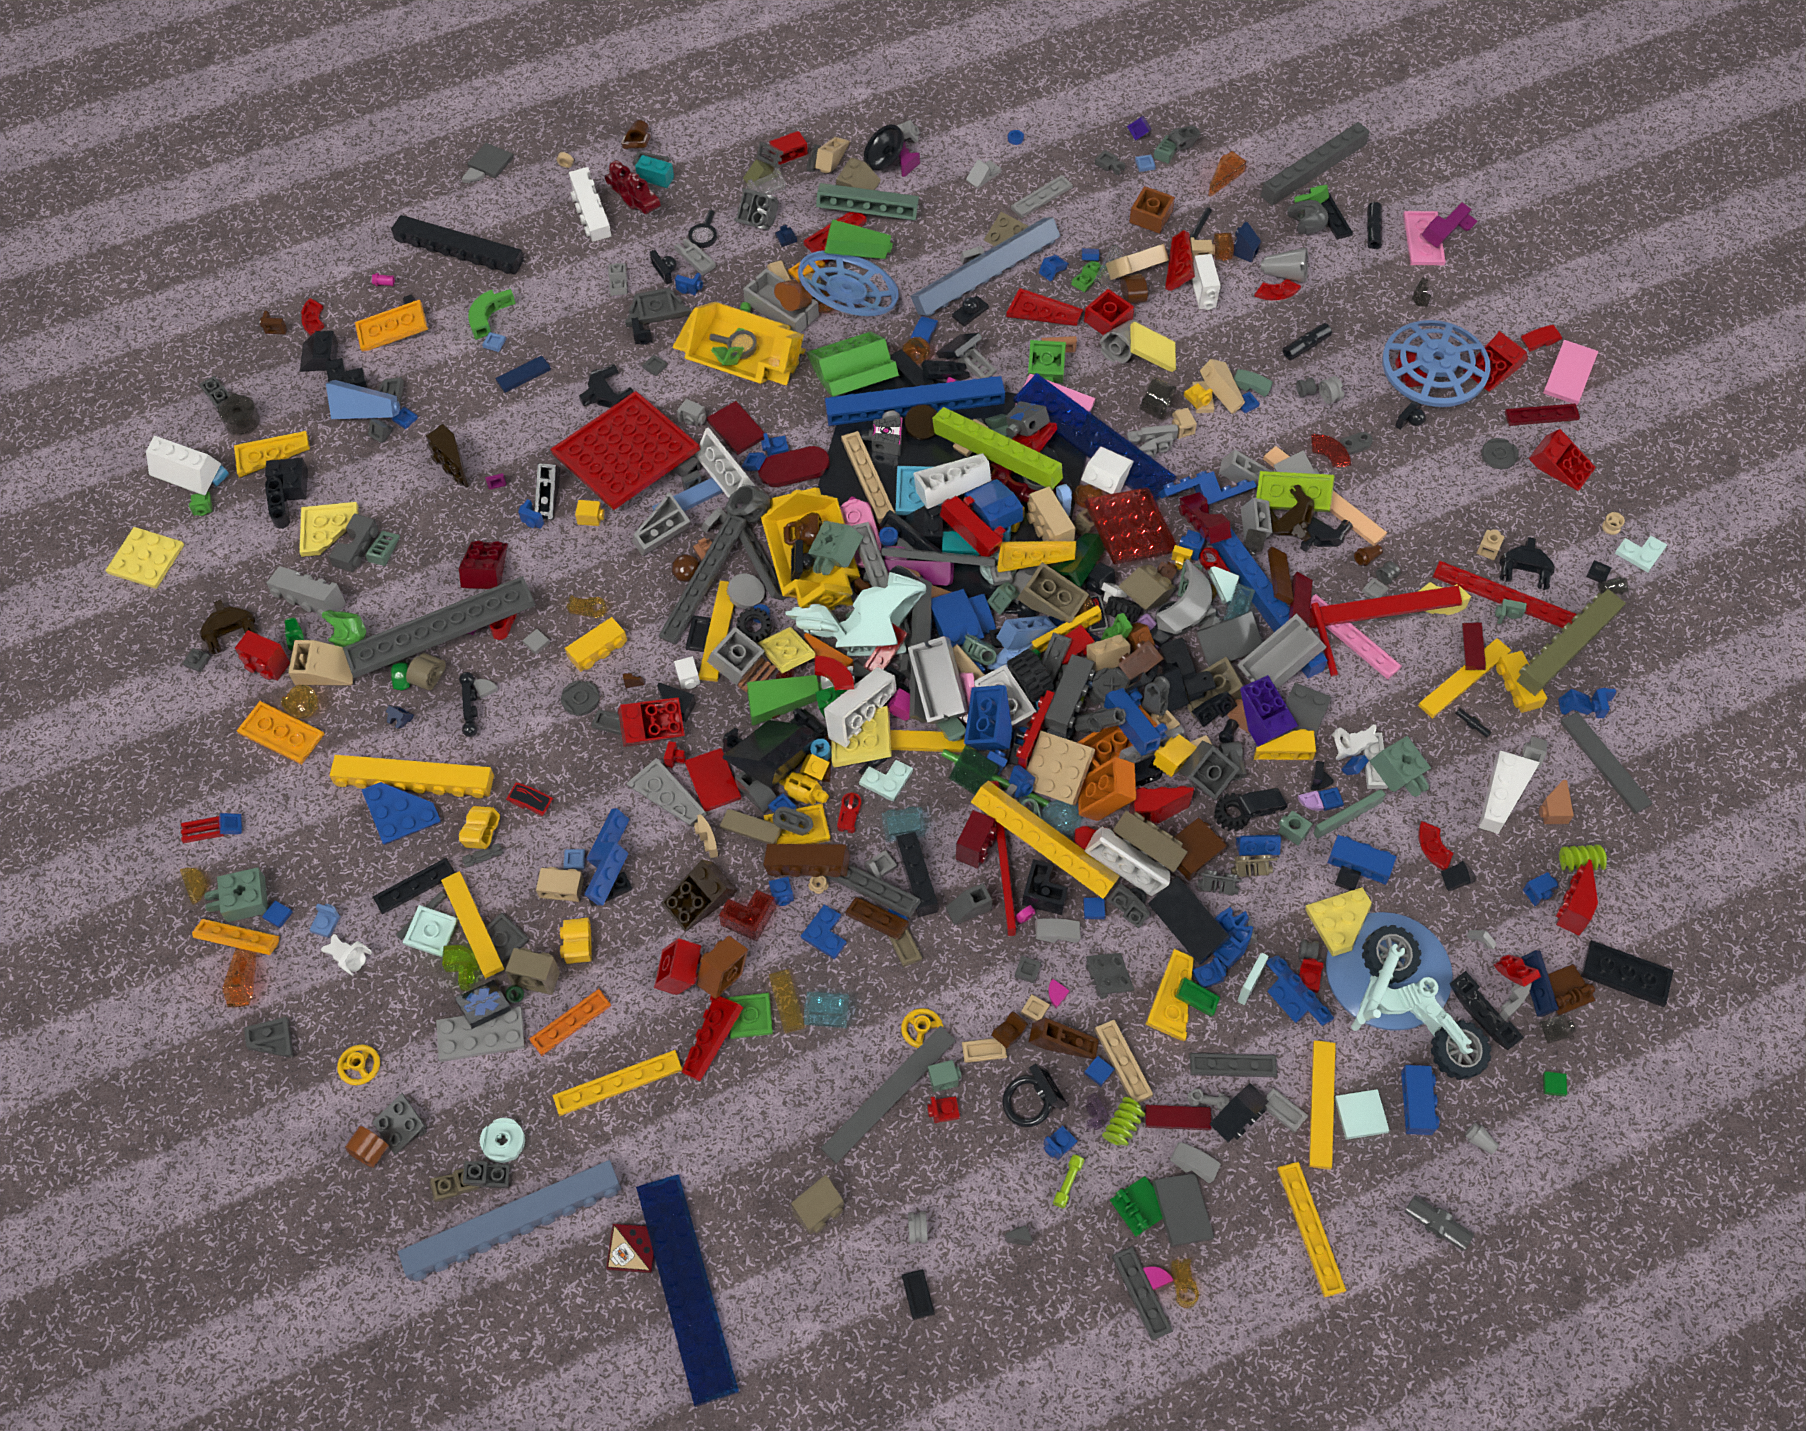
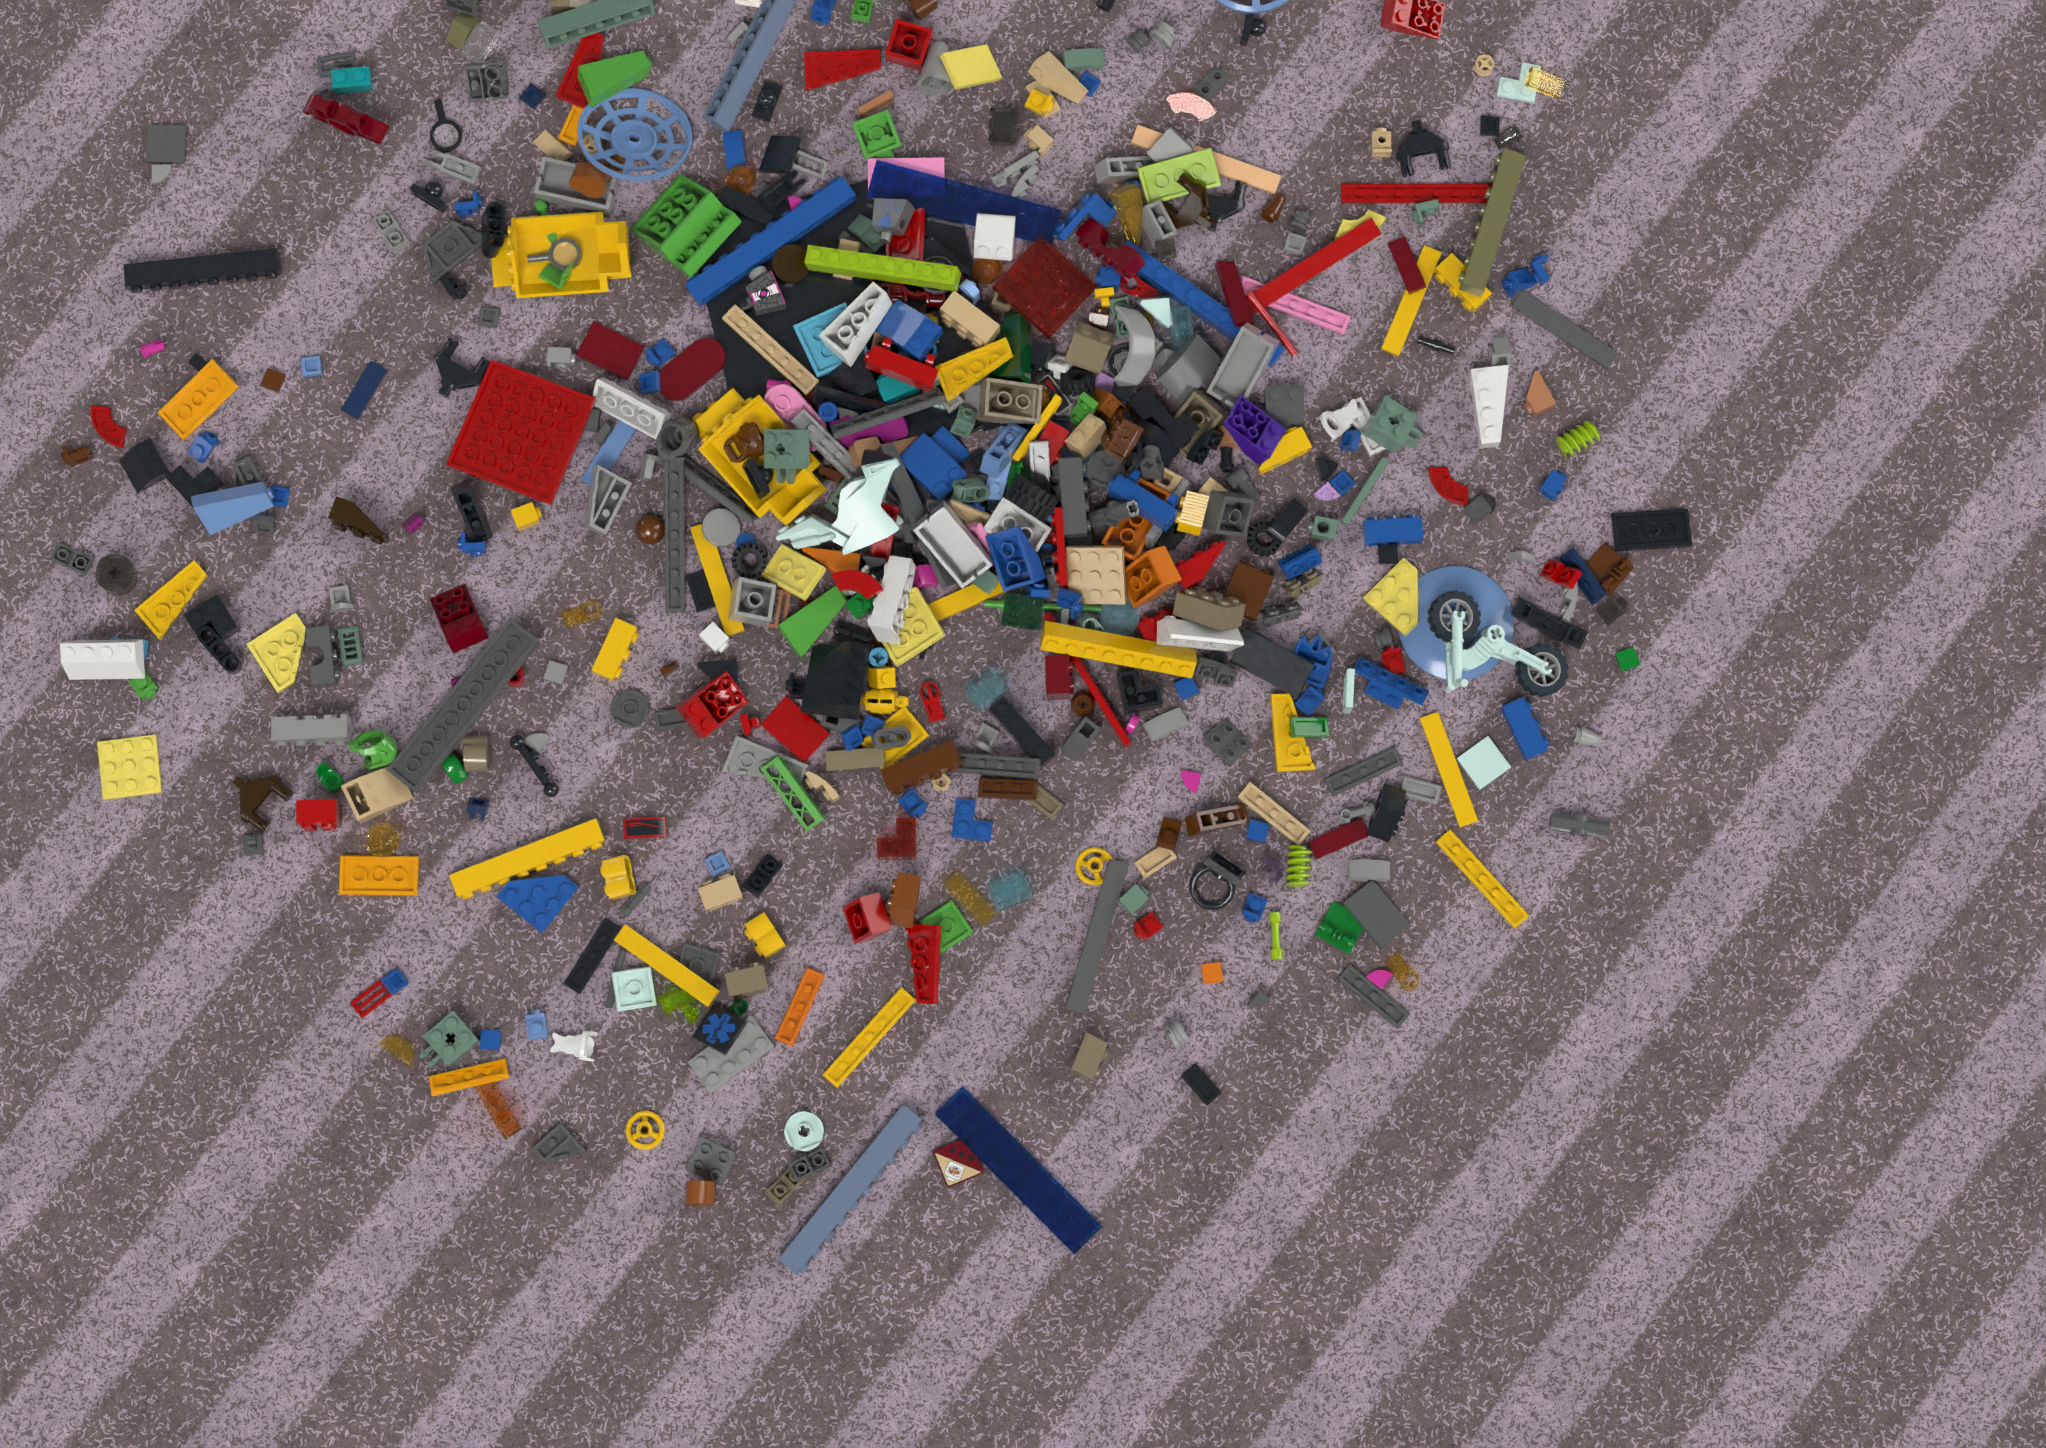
camera: 30 degrees left, 20 degrees up
bright green arch [468,289,516,340] -> none
tan tile [556,152,574,168] -> none
white wedge [569,167,611,242] -> none
blue bracket [584,808,630,906] -> none
reddish brown piece [621,120,650,149] -> none
dark brown slope [661,859,738,932] -> none
nougat tile [693,538,712,561] -> none
light aqua plate [859,760,913,802] -> none
dark grey plate [1015,956,1042,984] -> none
tan tile [1021,994,1050,1022] -> none
reddish brown tile [1267,546,1294,605] -> none
dark grey tile [1481,438,1519,470] -> none
red slope [1555,859,1598,936] -> none
none -> blue bracket [187,431,221,464]
none -> reddish brown tile [260,368,286,393]
none -> light grey tile [329,585,354,612]
none -> black beam [481,202,504,258]
none -> bright green fence [761,755,826,832]
none -> blue tile [840,724,864,751]
none -> reddish brown plate [1071,692,1095,716]
none -> clear yellow slope [1109,183,1143,246]
none -> orange tile [1201,962,1223,984]
none -> clear yellow tile [1525,67,1565,99]

